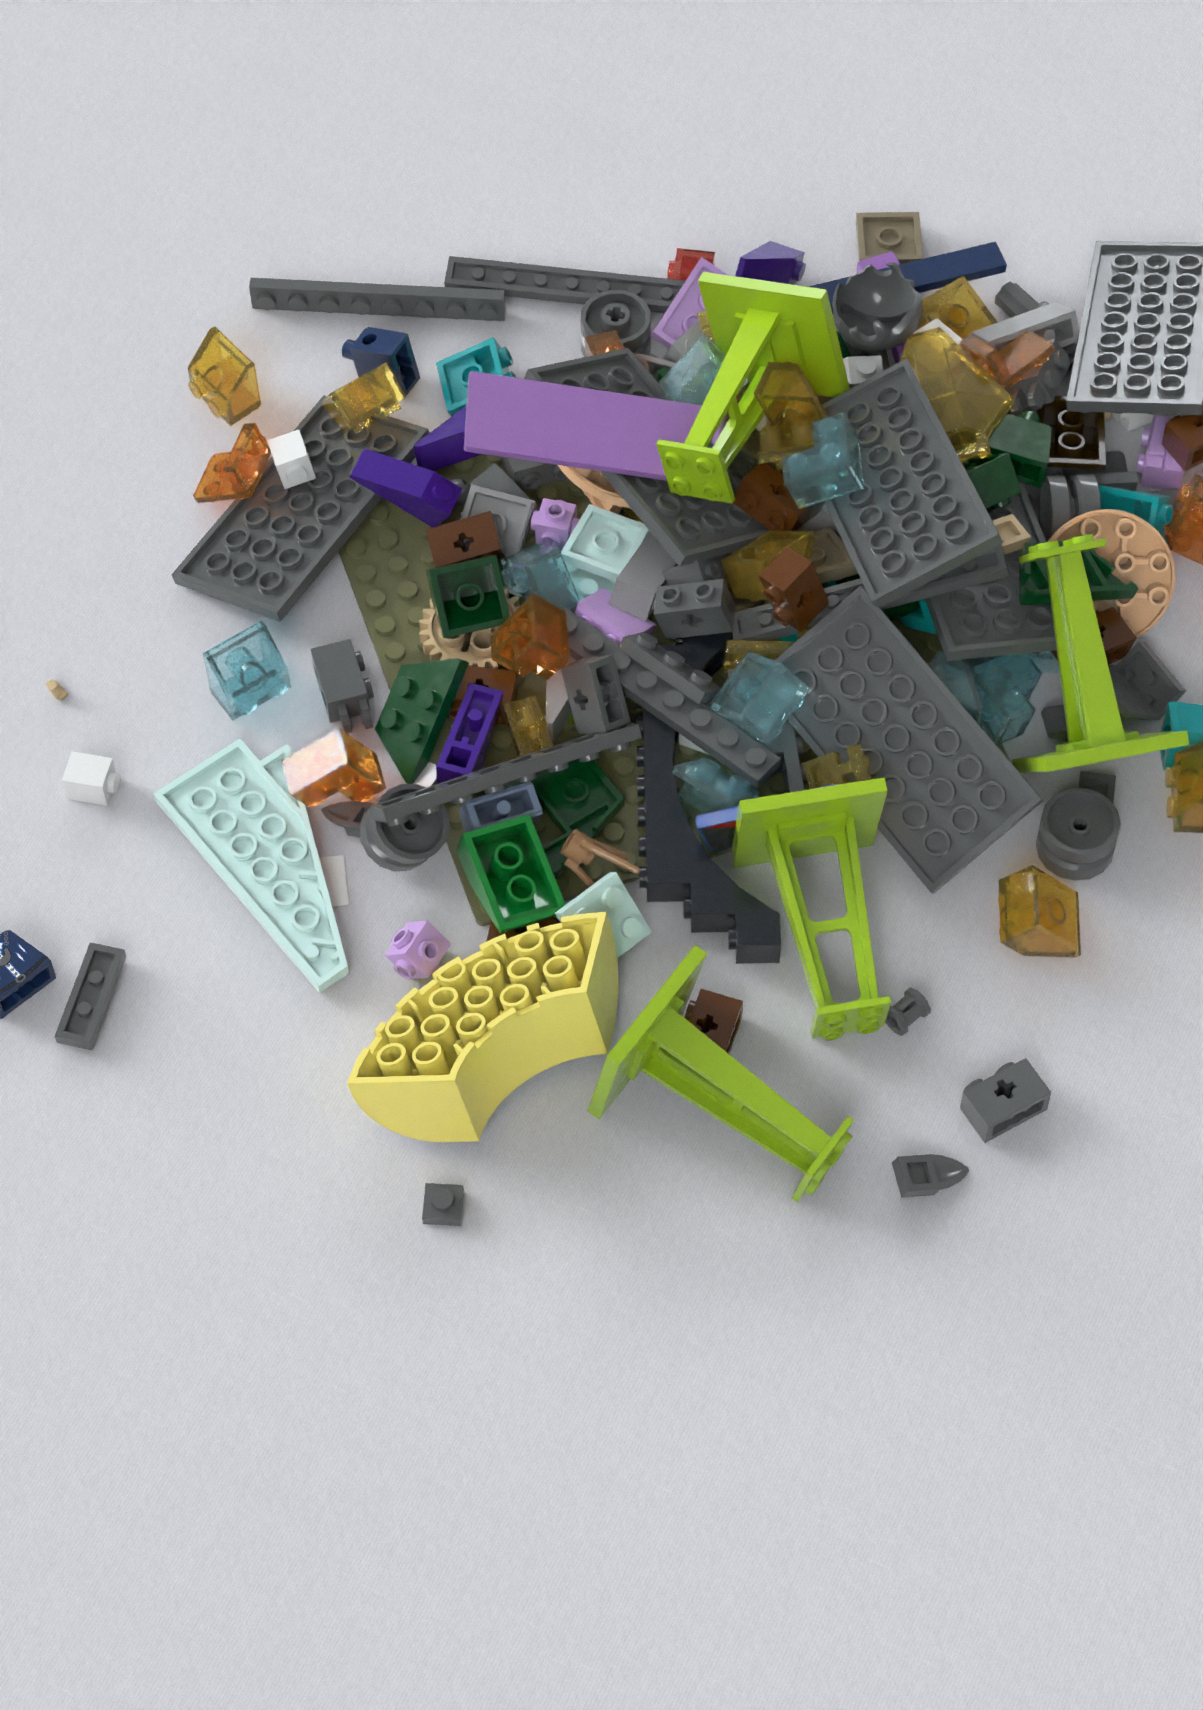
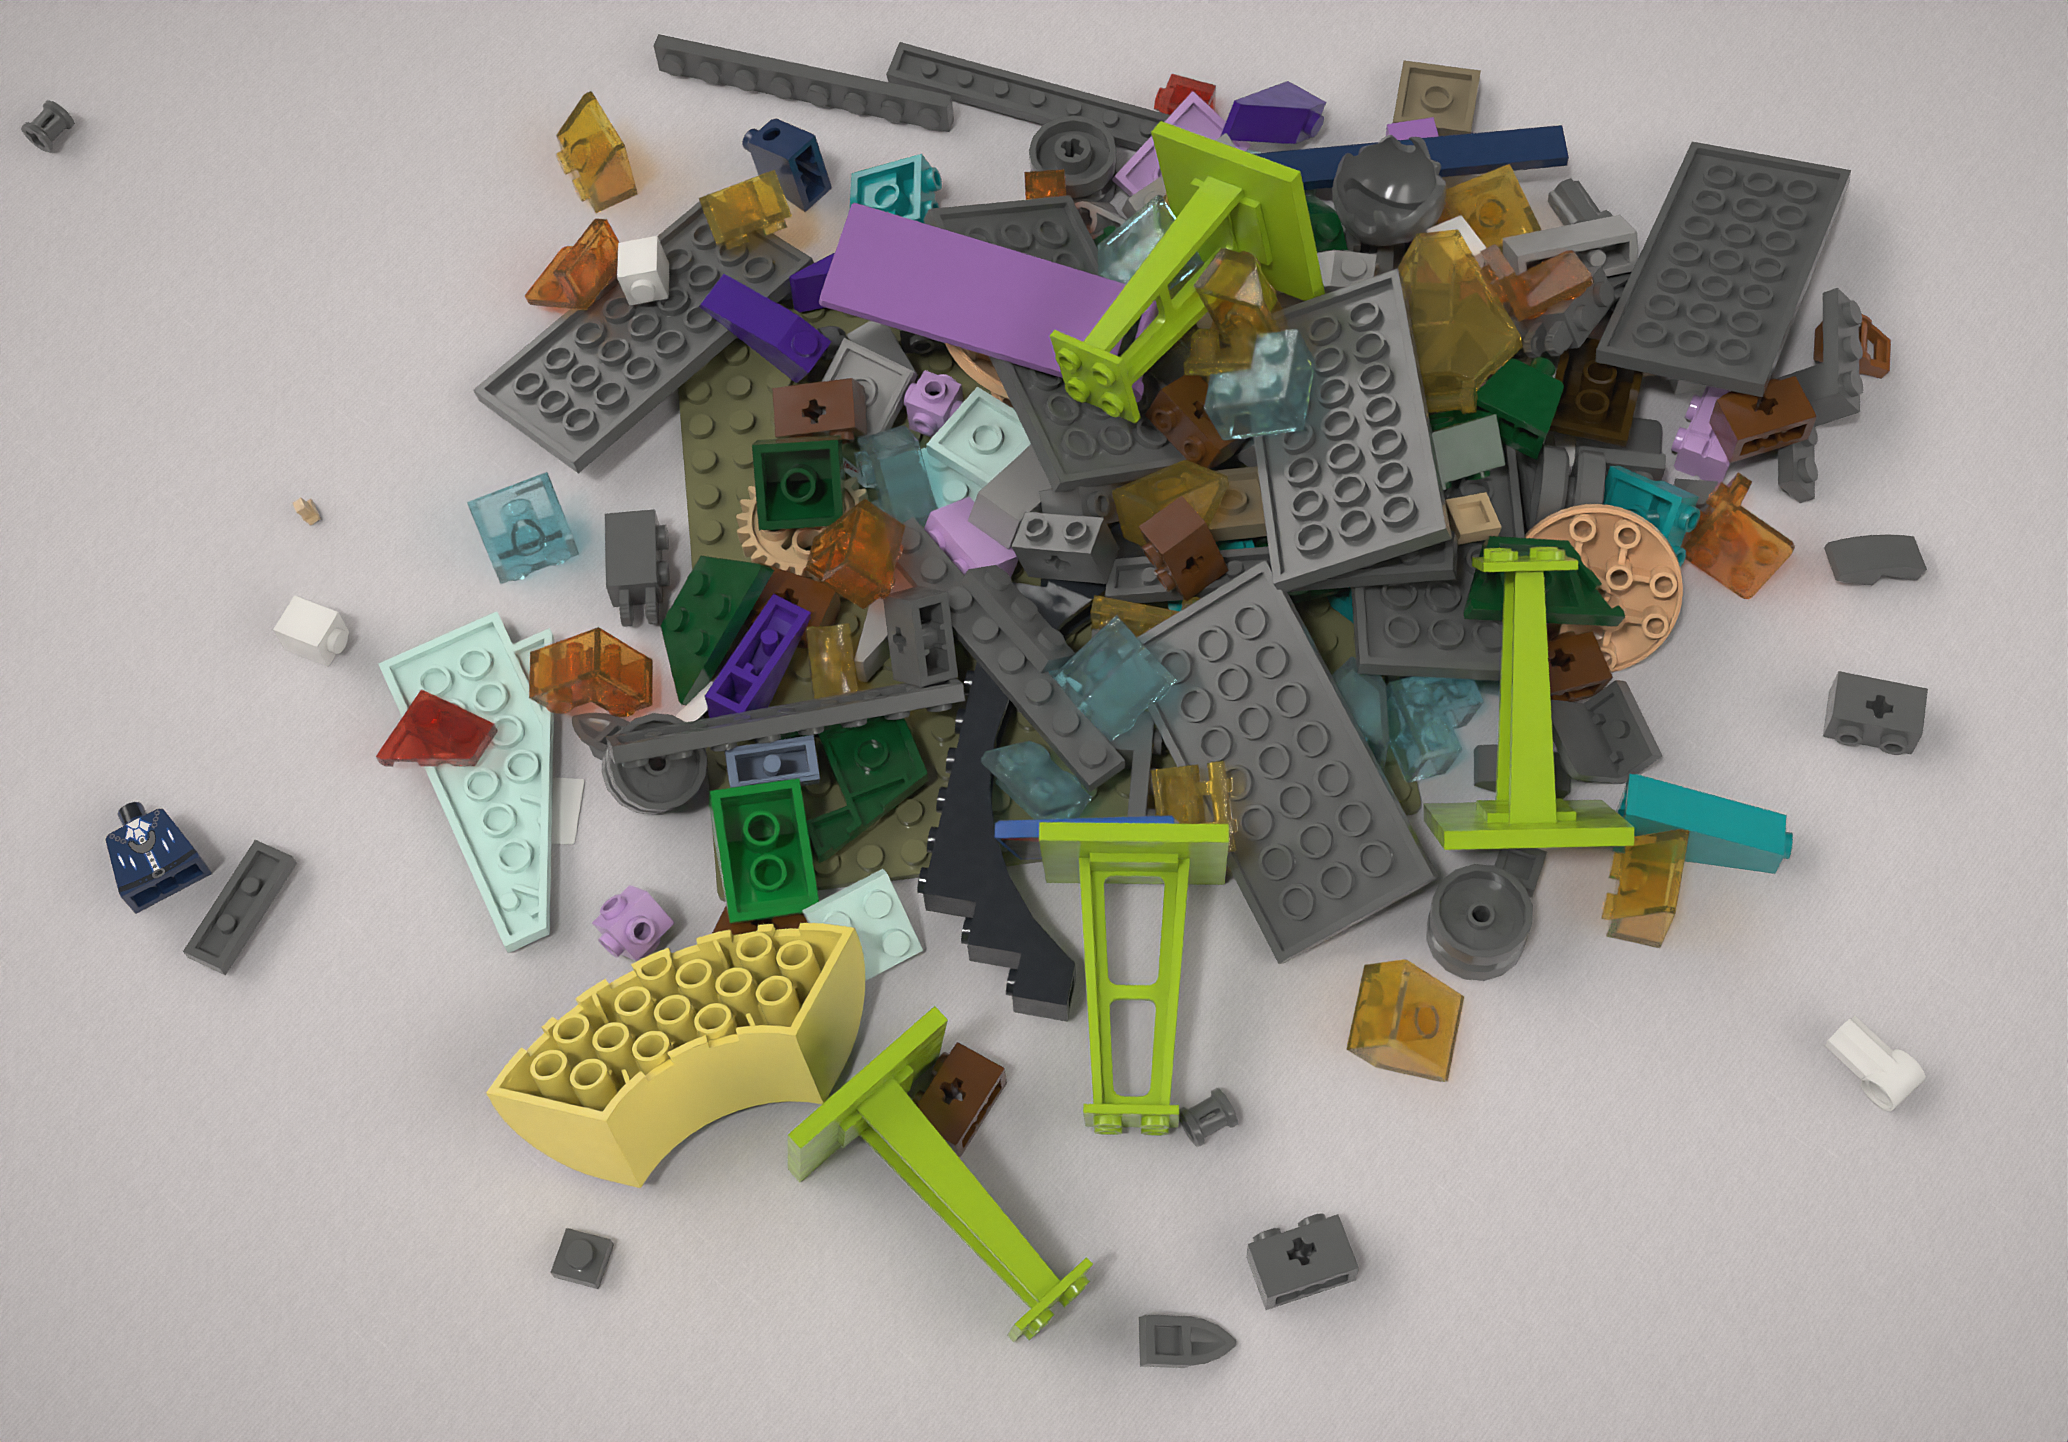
camera: 15 degrees right, 5 degrees up
medium nougat plant [560,829,640,888] -> none
none -> clear red wing [376,689,498,767]

